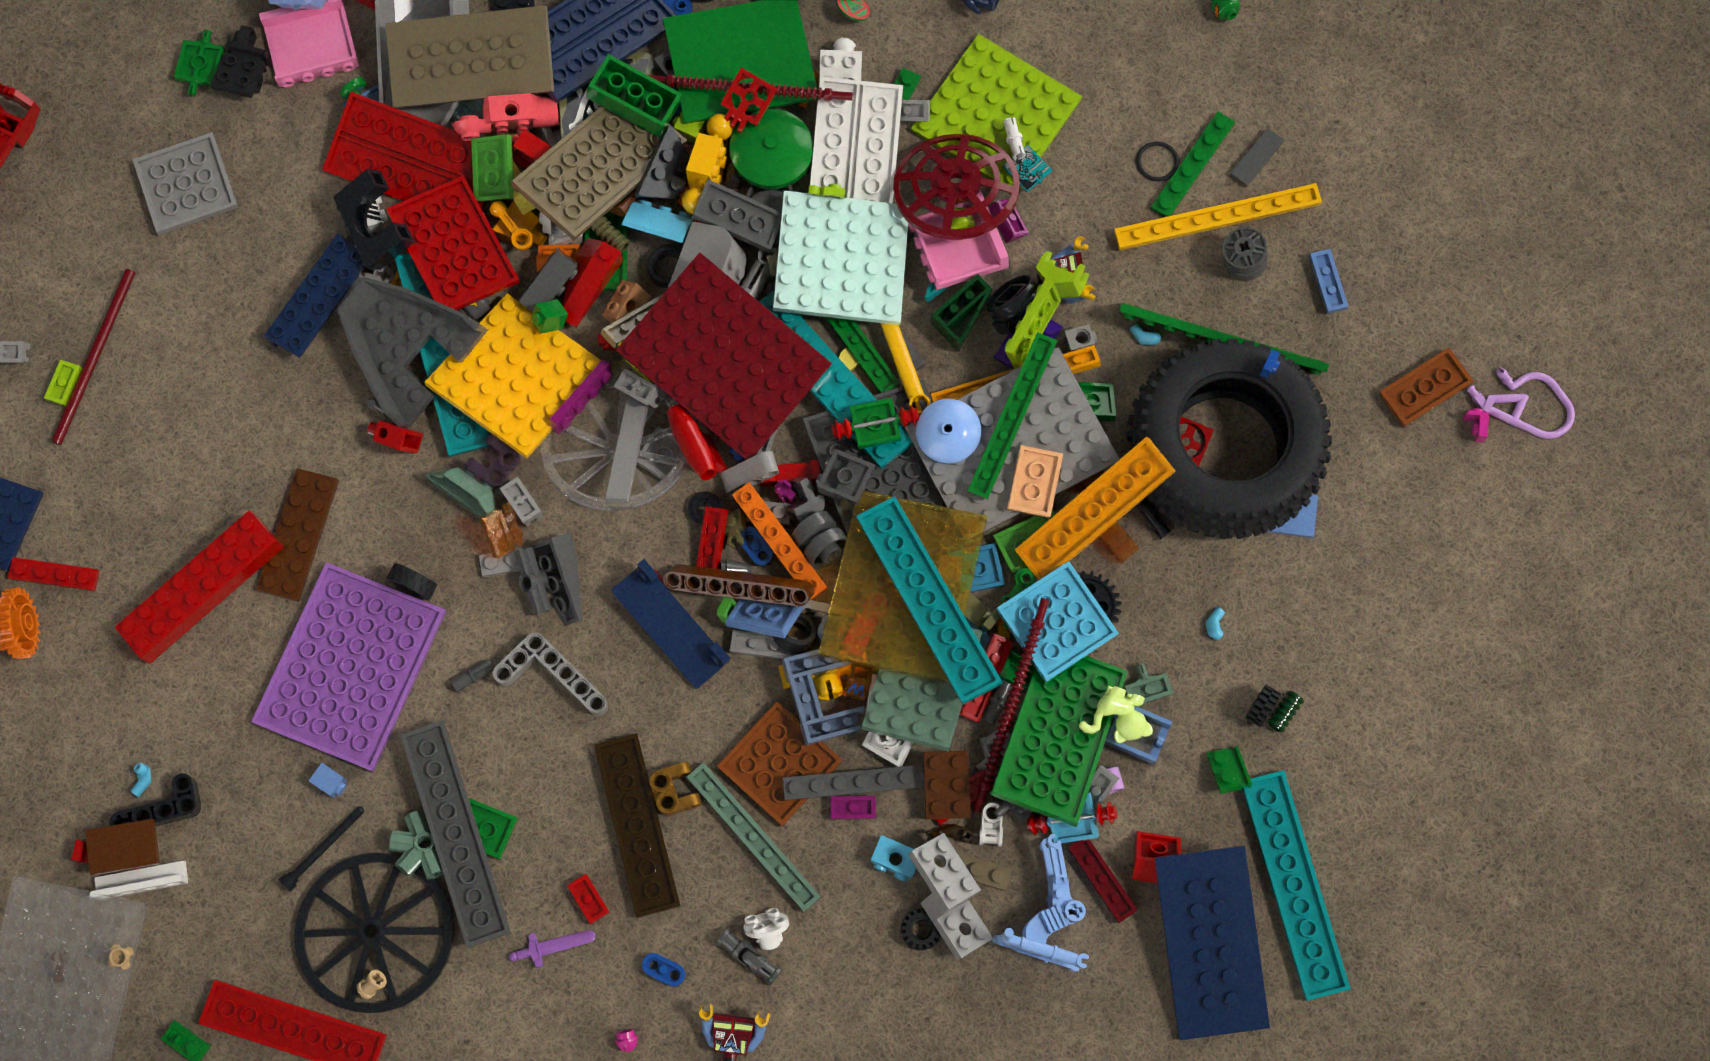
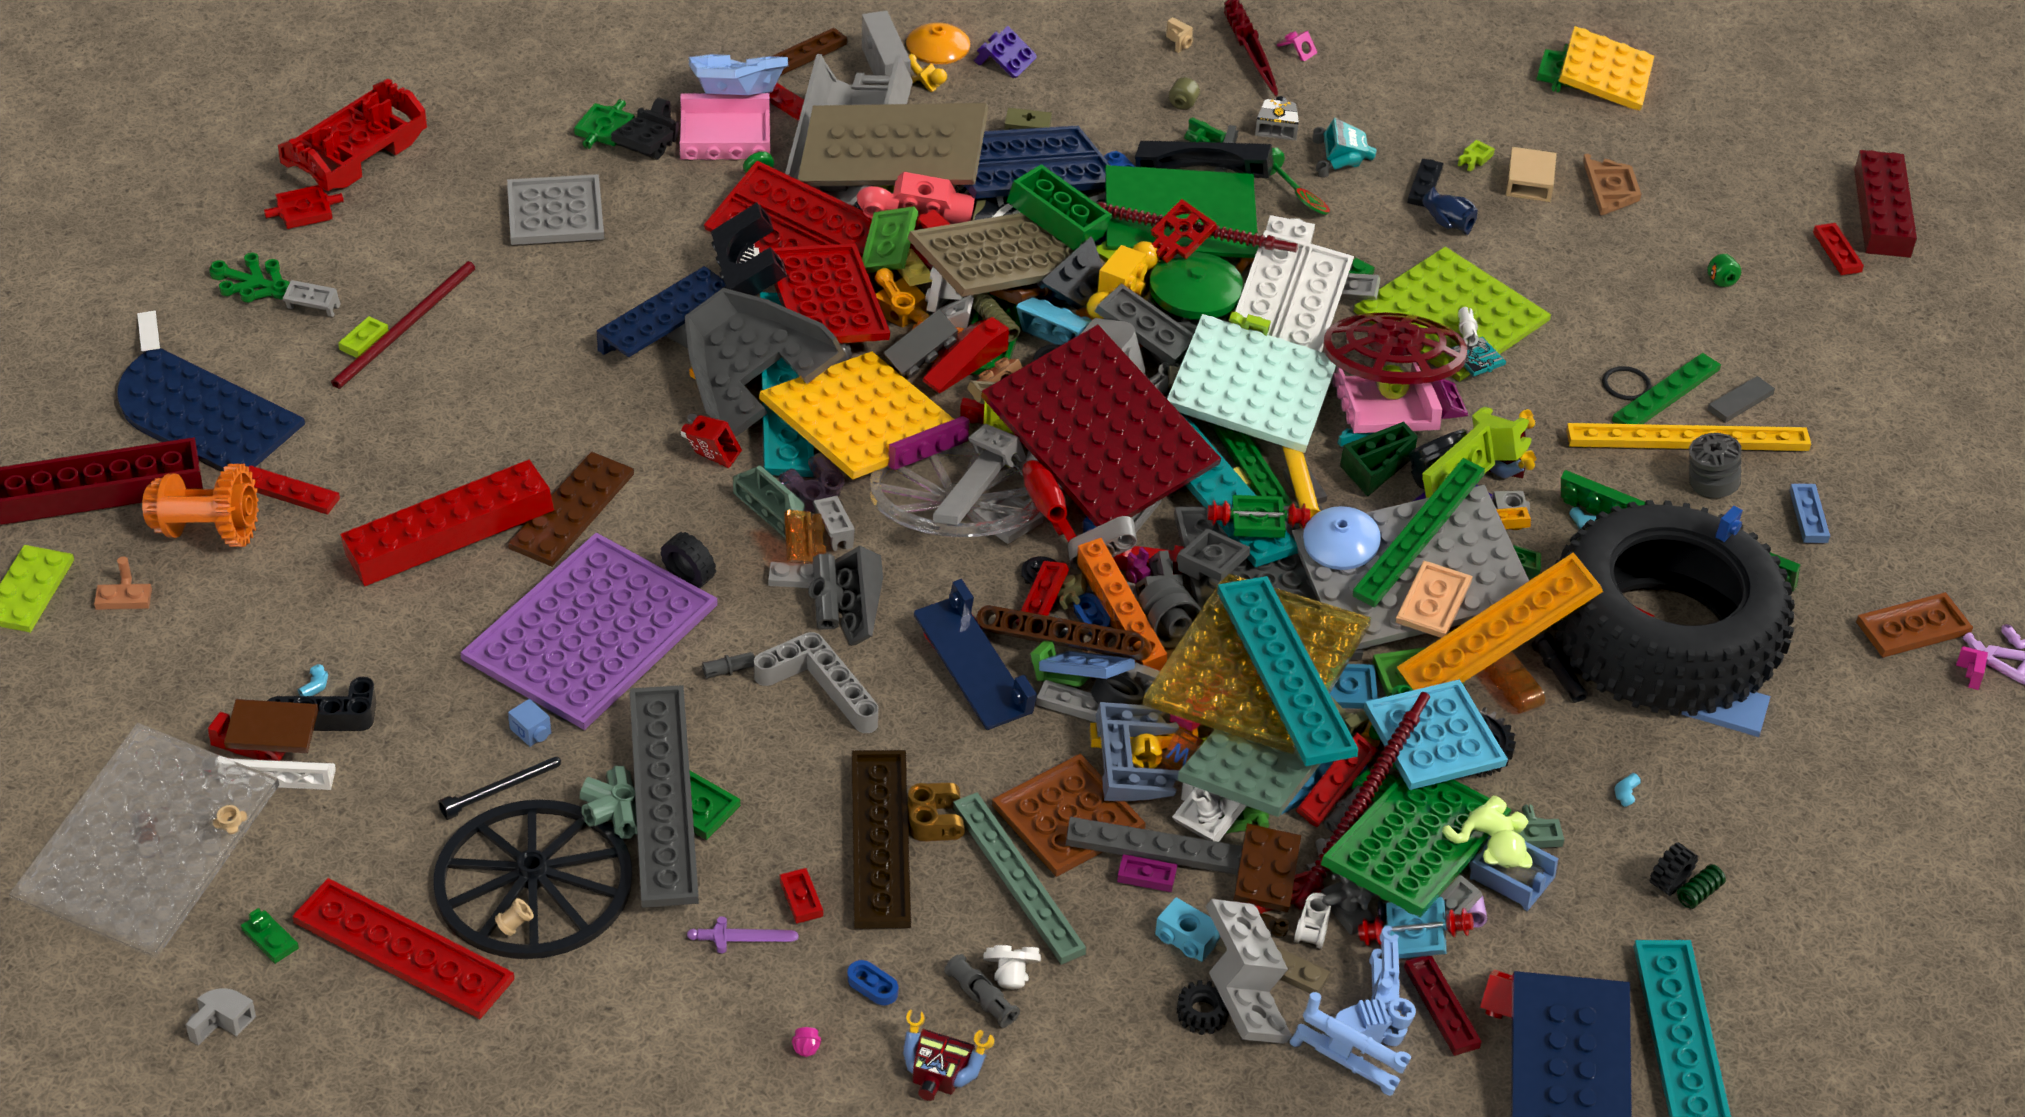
camera: 10 degrees right, 30 degrees down
green brick [531,299,568,333] -> none
green plate [1207,746,1252,795] -> none

